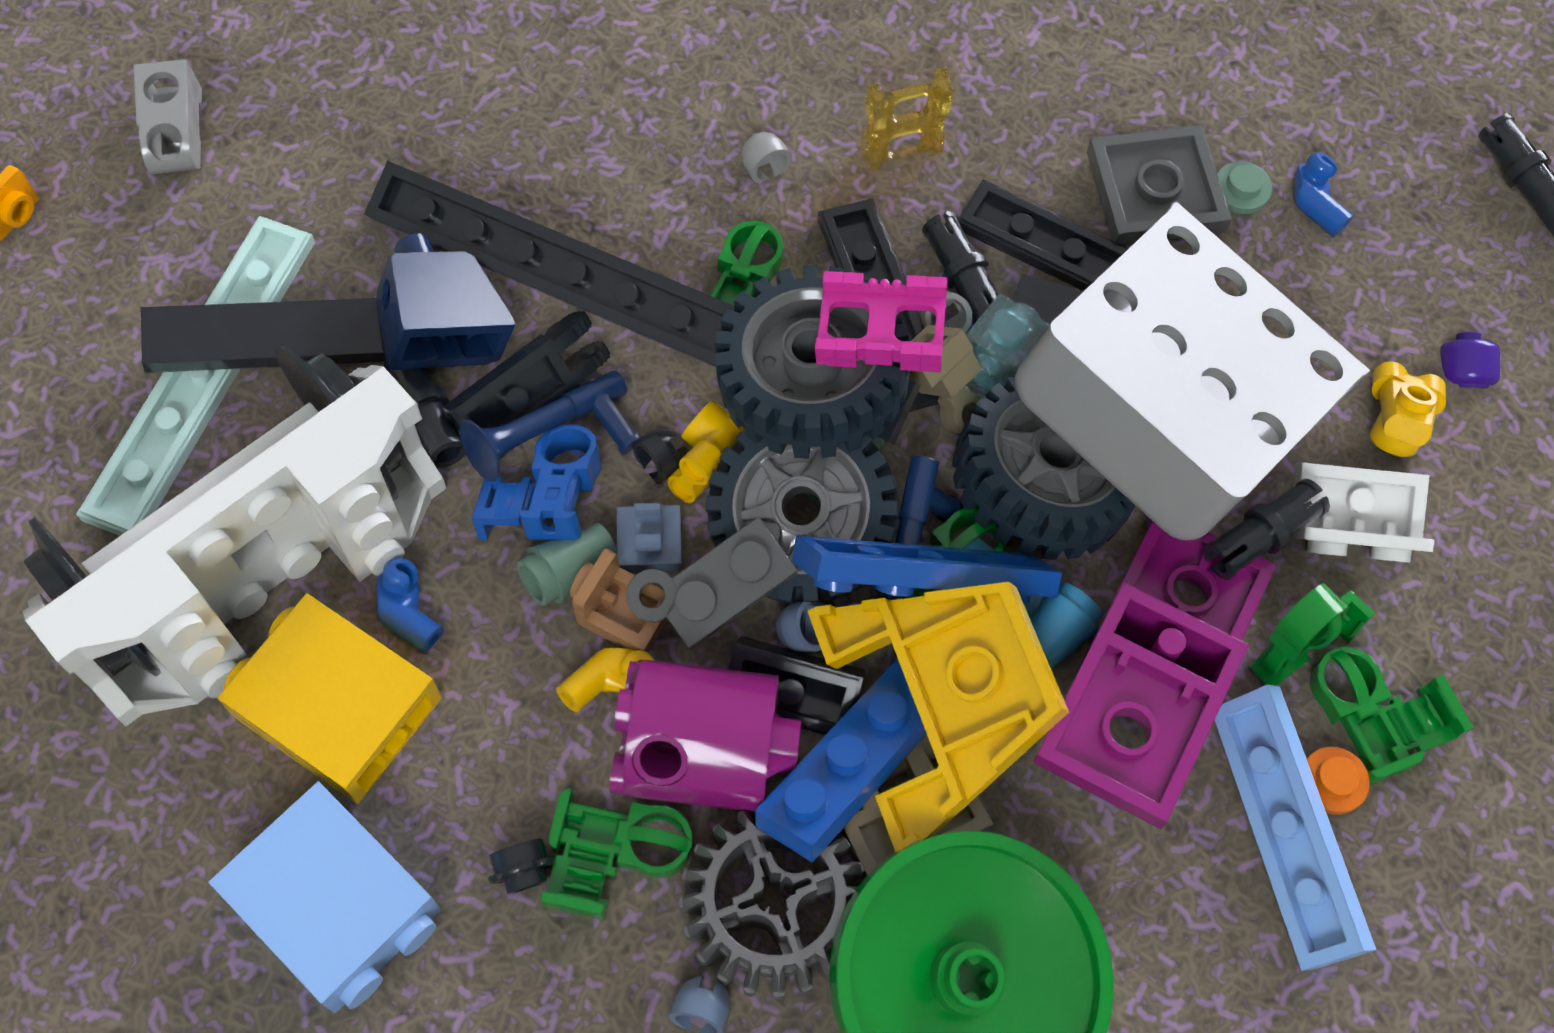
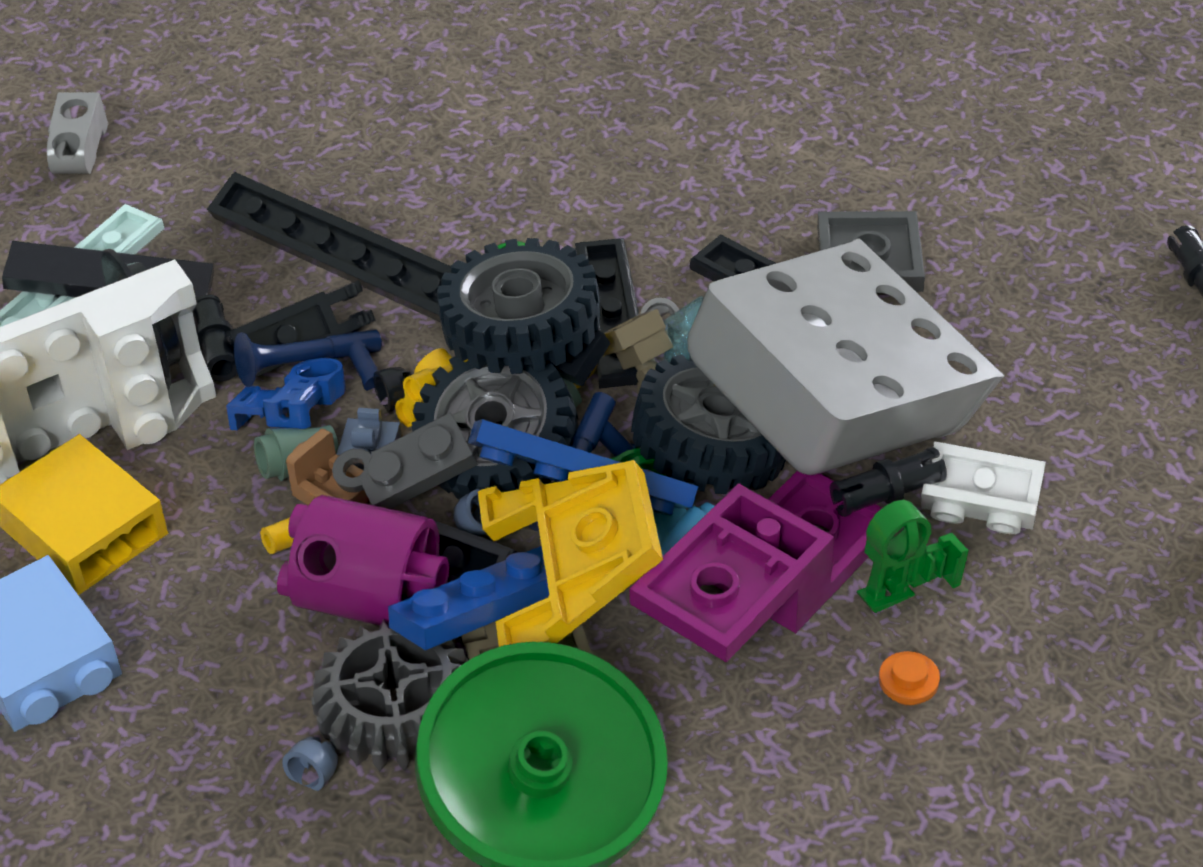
camera: 15 degrees right, 20 degrees down
torso [376,233,516,370] -> none
blue arm [376,558,444,654] -> none
black plate [488,839,556,895] -> none
green piece [540,789,693,921] -> none
light grey hinge [742,132,792,184] -> none
dark pink piece [815,271,947,372] -> none
clear yellow piece [860,67,954,170] -> none
black pin [922,211,1010,330] -> none
light blue plate [1214,684,1376,971] -> none
sand green plate [1217,161,1273,214] -> none
blue arm [1294,152,1354,238] -> none
green piece [1310,647,1474,785] -> none
yellow plate [1370,361,1446,457] -> none
dark purple piece [1440,332,1500,388] -> none

